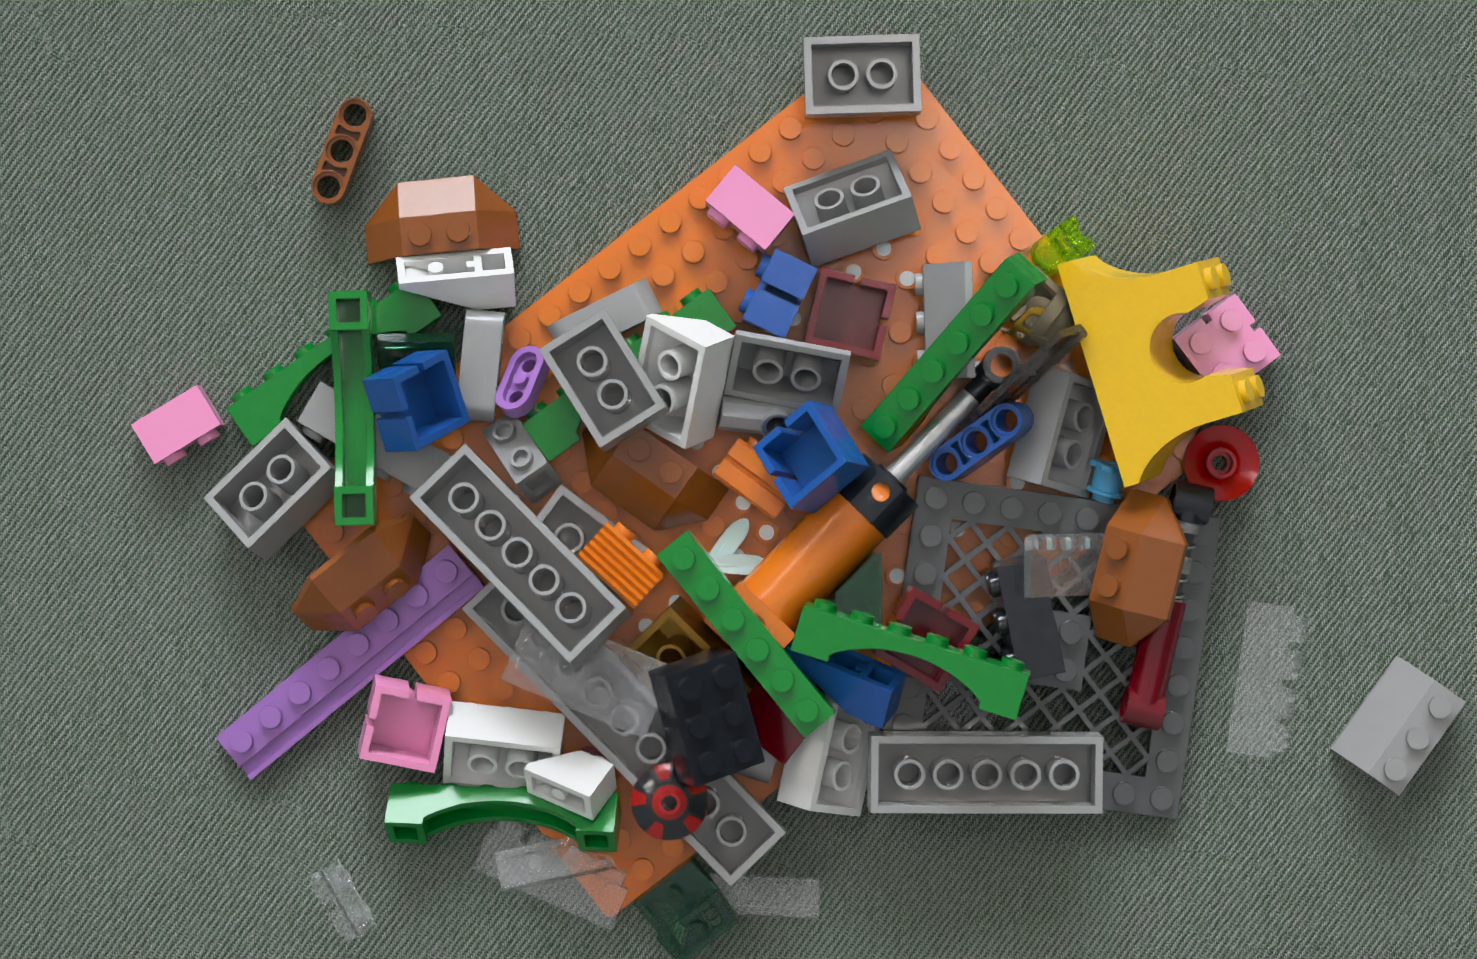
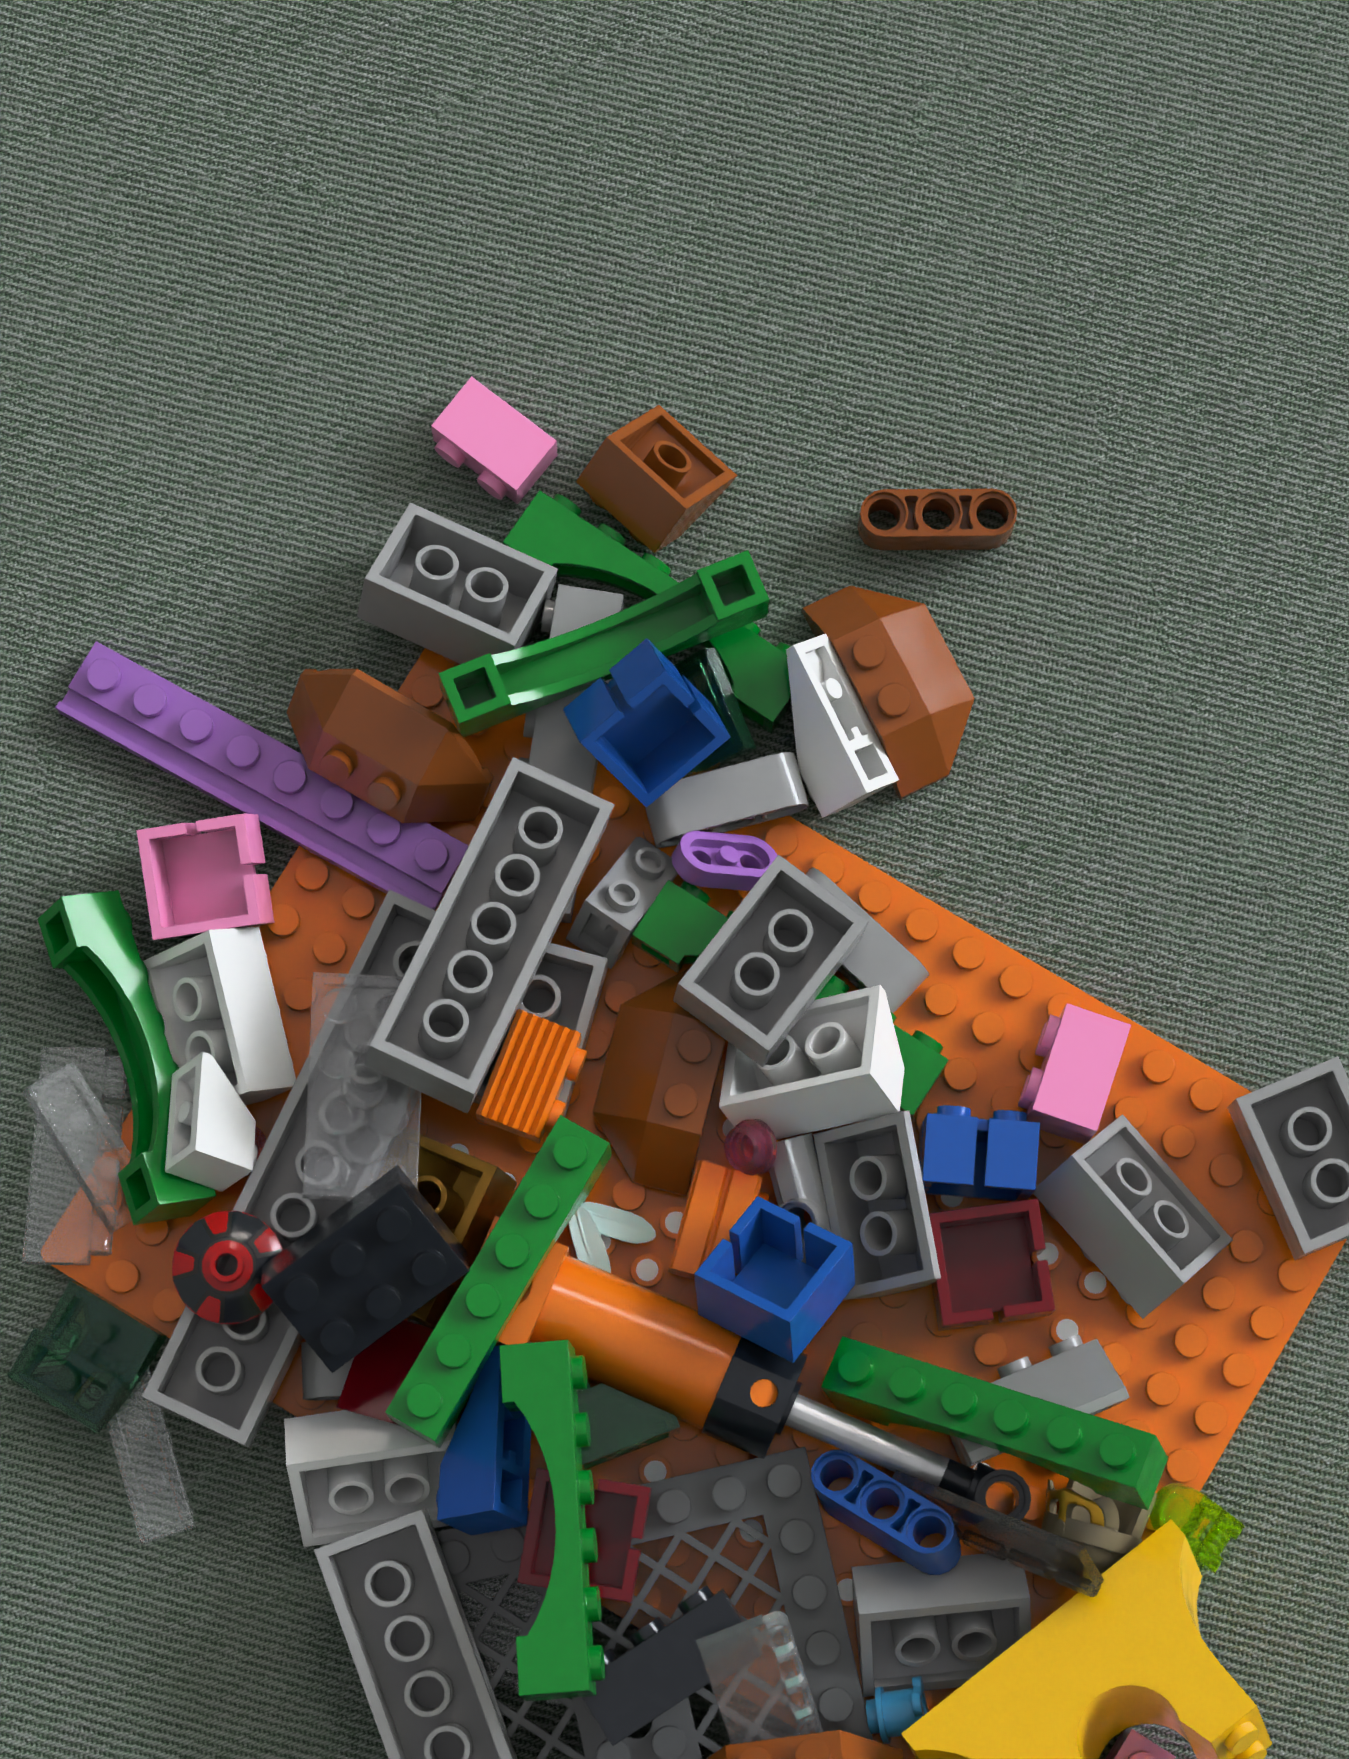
camera: 65 degrees right, 10 degrees down
none -> dark orange slope [576,405,737,554]
none -> clear pink plate [724,1119,777,1176]

